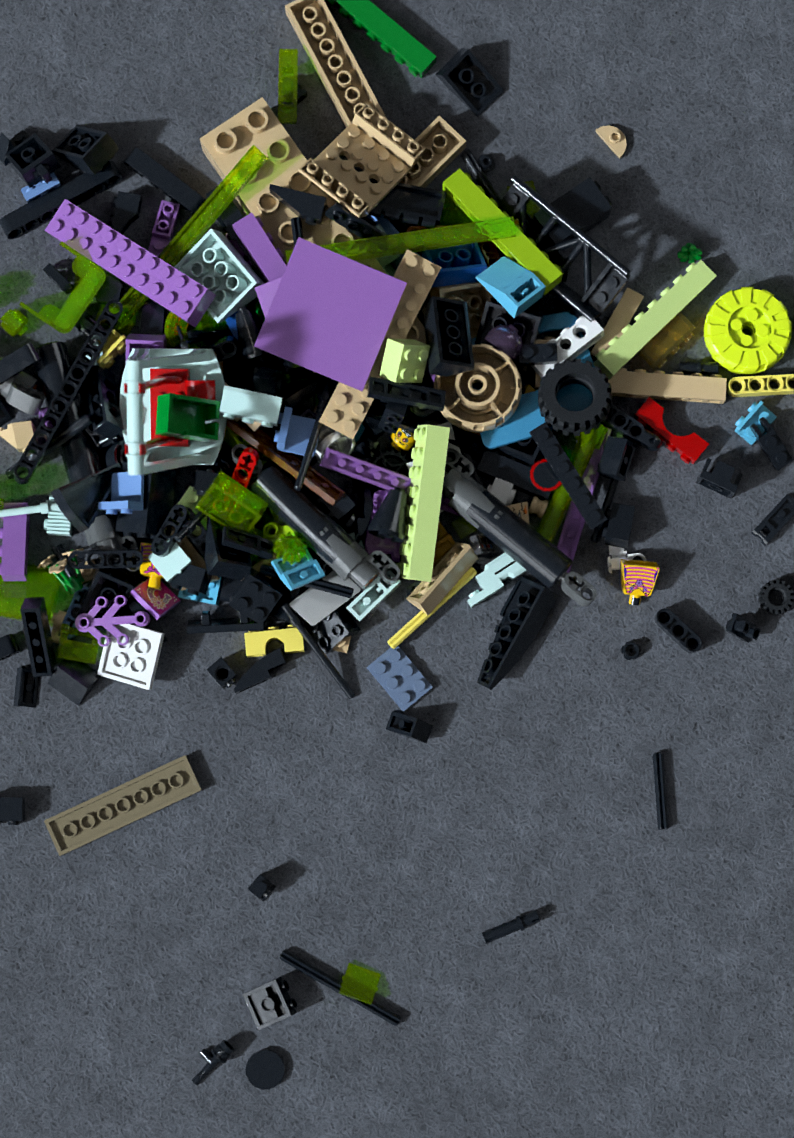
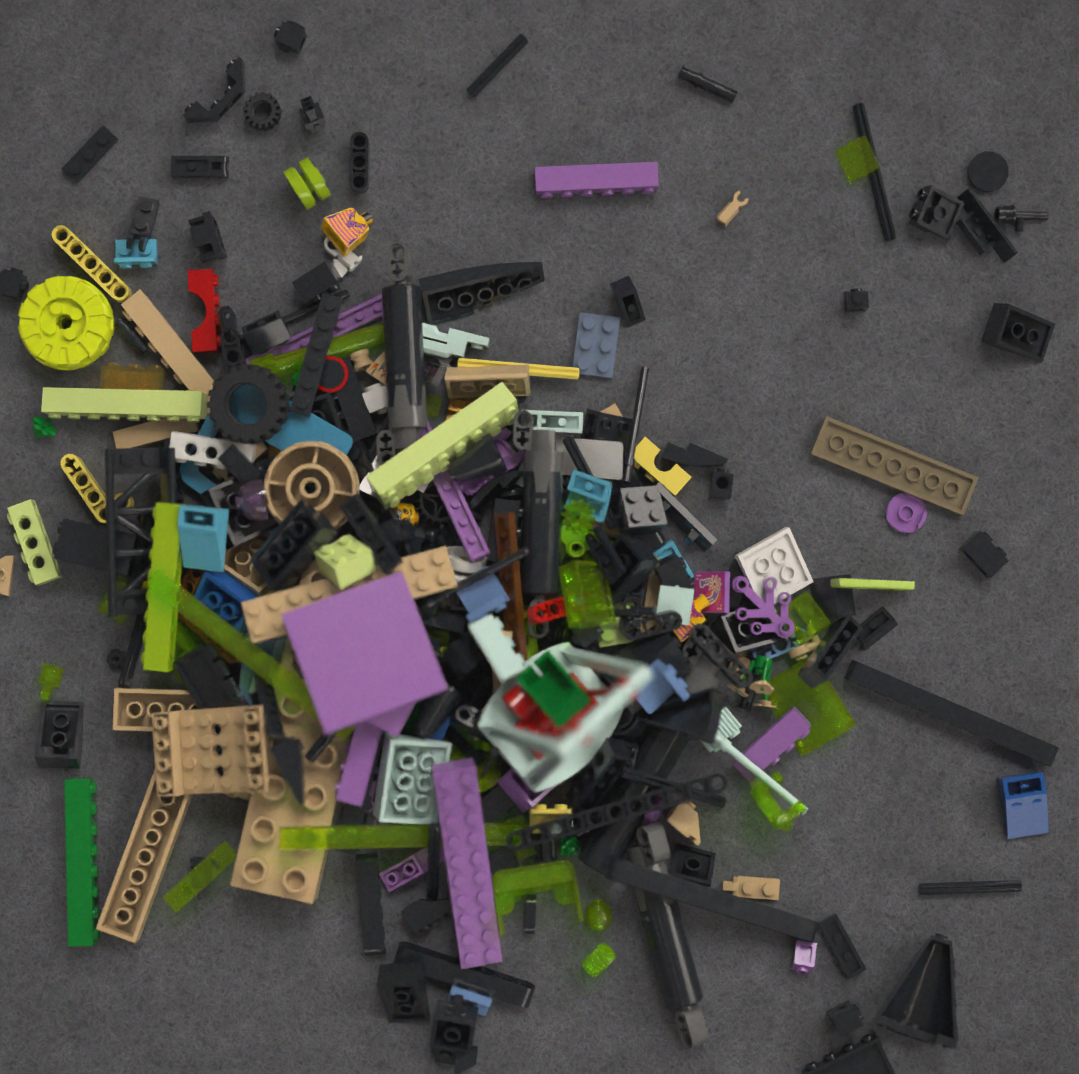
camera: 135 degrees left, 5 degrees up
black plate [621,641,640,660] -> none
none -> yellowish green brick [7,499,62,586]
none -> clear neon green plate [38,663,65,701]
none -> light yellow beam [61,454,134,524]
none -> lime wheel [283,157,331,210]
none -> black axle [427,822,440,899]
none -> medium lavender brick [535,162,659,198]
none -> green plant [559,837,580,857]
none -> tan bar [716,191,749,226]
none -> lime tile [831,578,915,591]
none -> medium lavender tile [885,493,927,533]
none -> black bracket [956,188,1018,263]
none -> black slope [981,303,1055,362]

